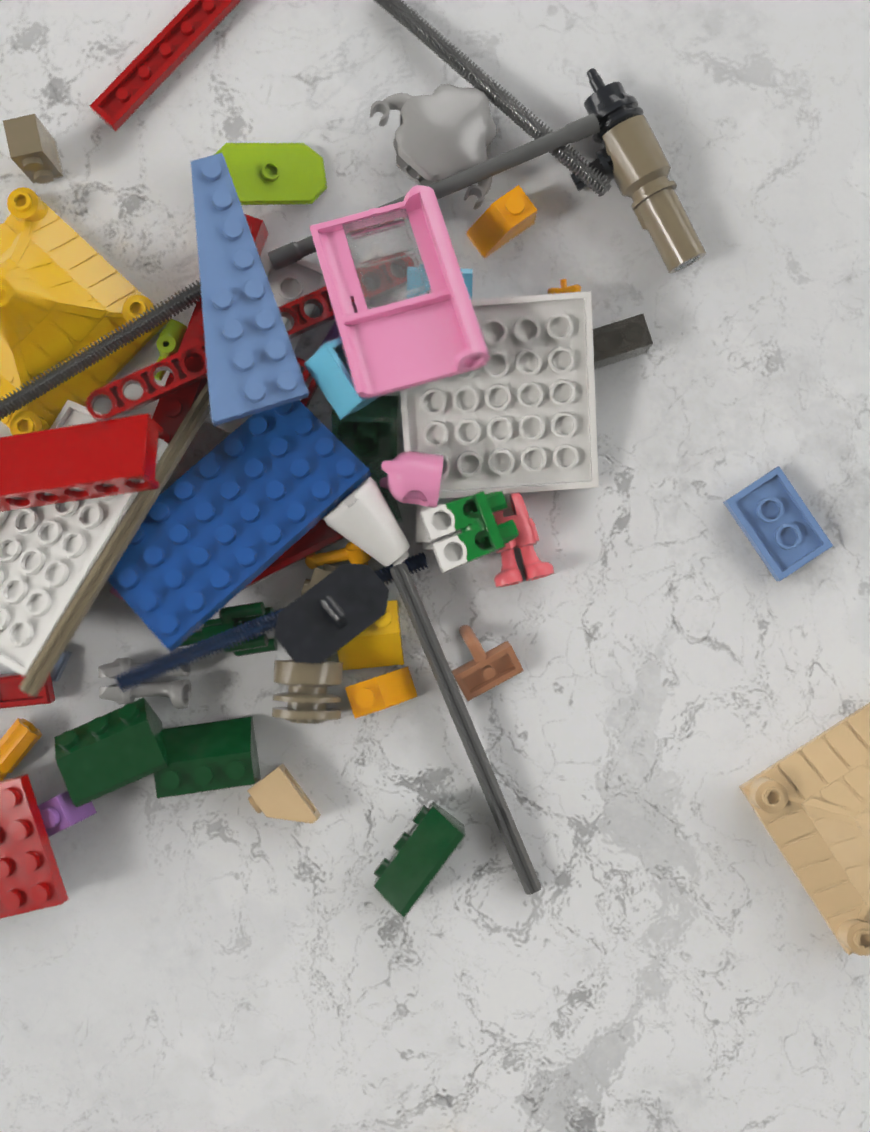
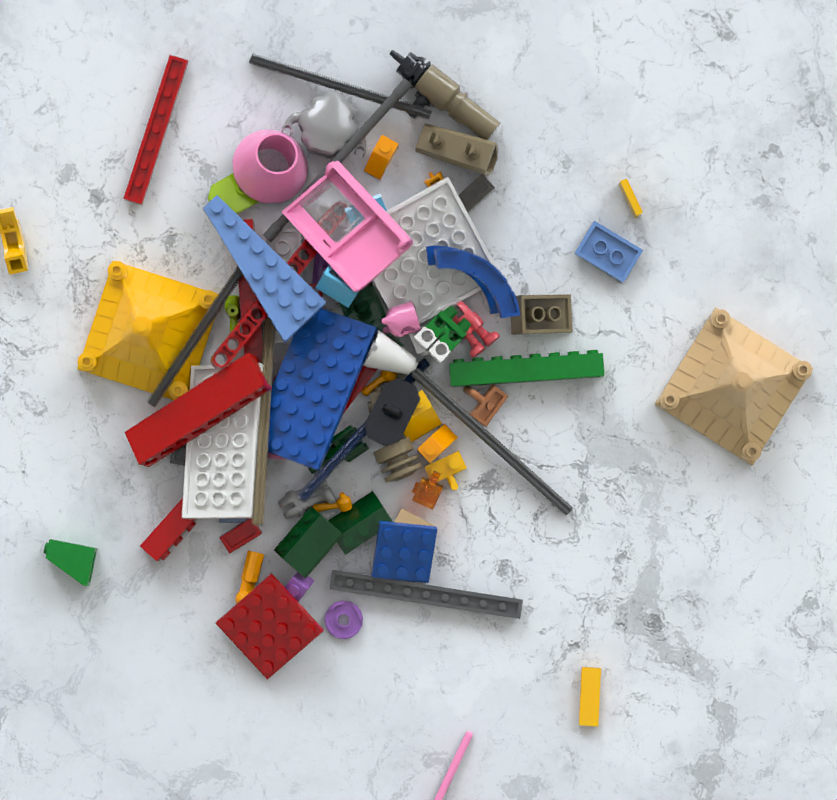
camera: 25 degrees left, 0 degrees up
dark tan brick [3,114,63,184] -> none
dark green slope [373,802,465,918] -> none
none -> bright pink cone [232,129,308,204]
none -> light orange piece [312,492,352,512]
none -> medium lavender tile [325,601,363,639]
none -> dark grey plate [330,570,523,619]
none -> blue plate [371,521,438,583]
none -> clear orange brick [412,471,444,510]
none -> dark tan piece [415,123,498,176]
none -> yellow plate [424,451,467,491]
none -> blue fence [426,245,521,318]
none -> green brick [449,350,605,387]
none -> dark tan slope [511,294,573,335]
none -> yellow tile [619,179,643,218]

